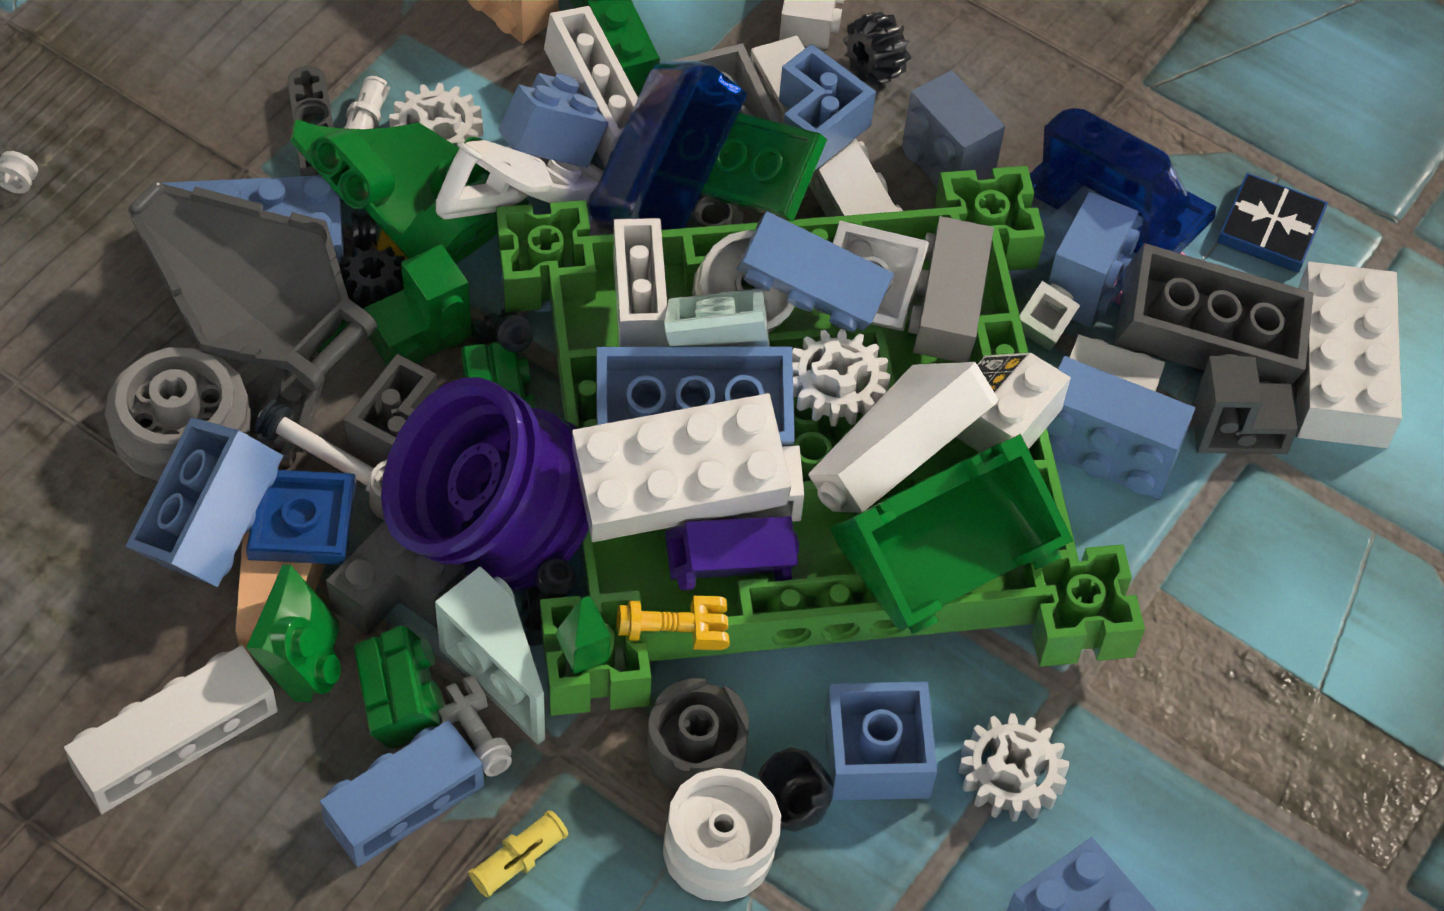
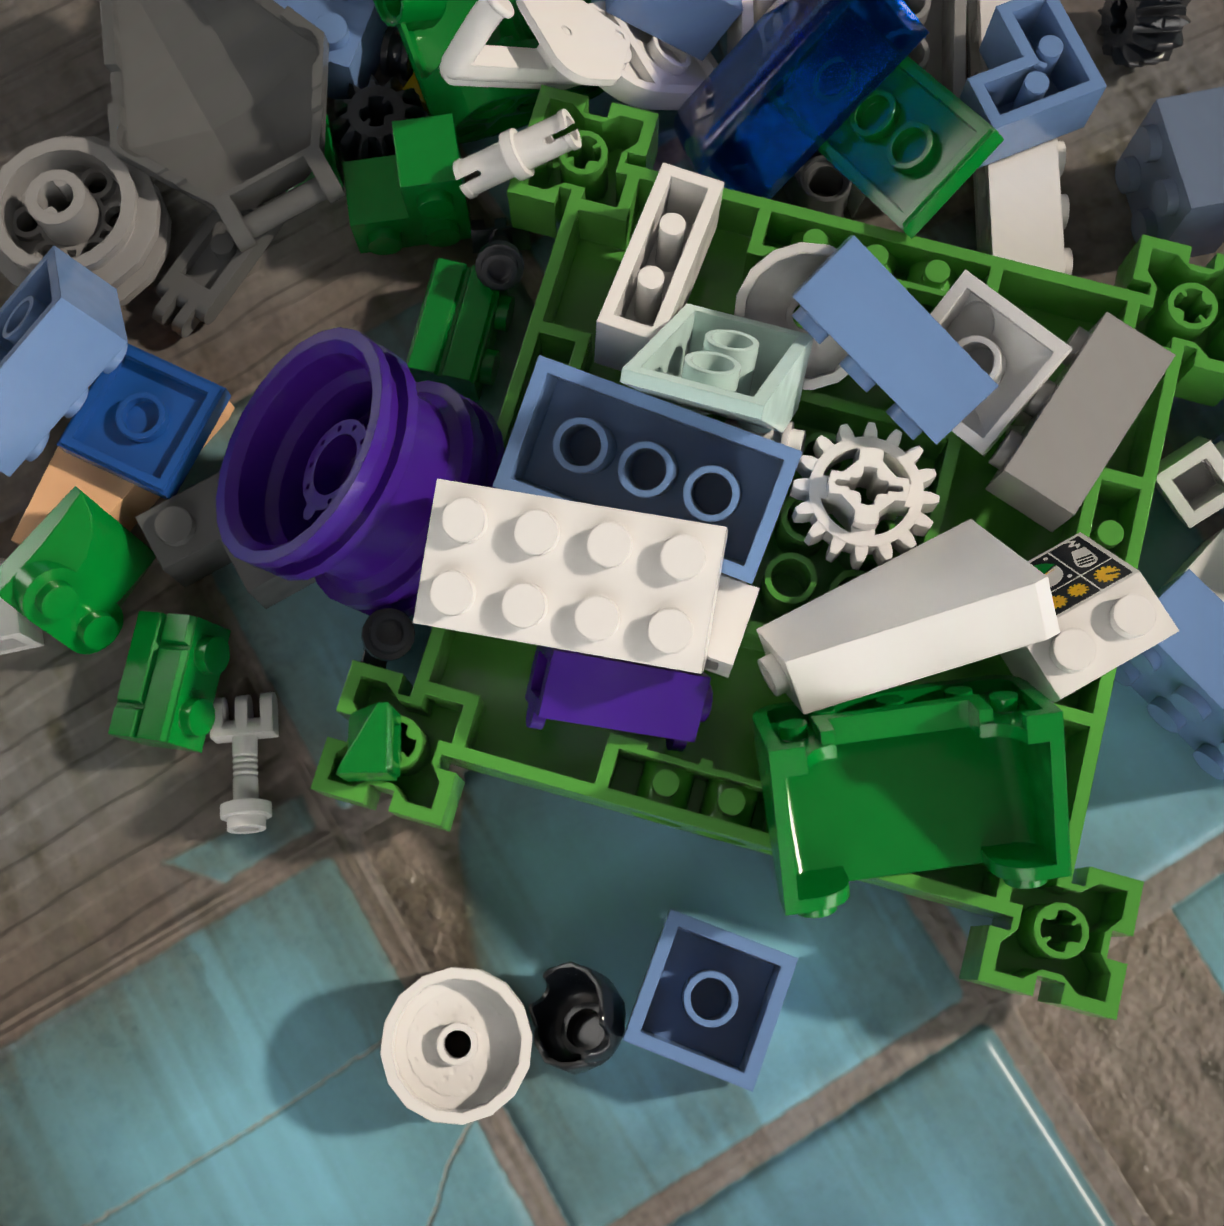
camera: 30 degrees right, 20 degrees up
white piece [254,399,387,520] -> none
medium blue brick [320,720,484,868] -> none
dark grey brick [344,354,437,466] -> none
light aqua slope [435,567,545,745] -> none
light yellow pin [468,810,569,898] -> none
yellow hinge [616,596,730,650] -> none
dark grey brick [647,678,749,794] -> none
white gear [958,713,1069,822] -> none
none -> white pin [453,109,582,199]

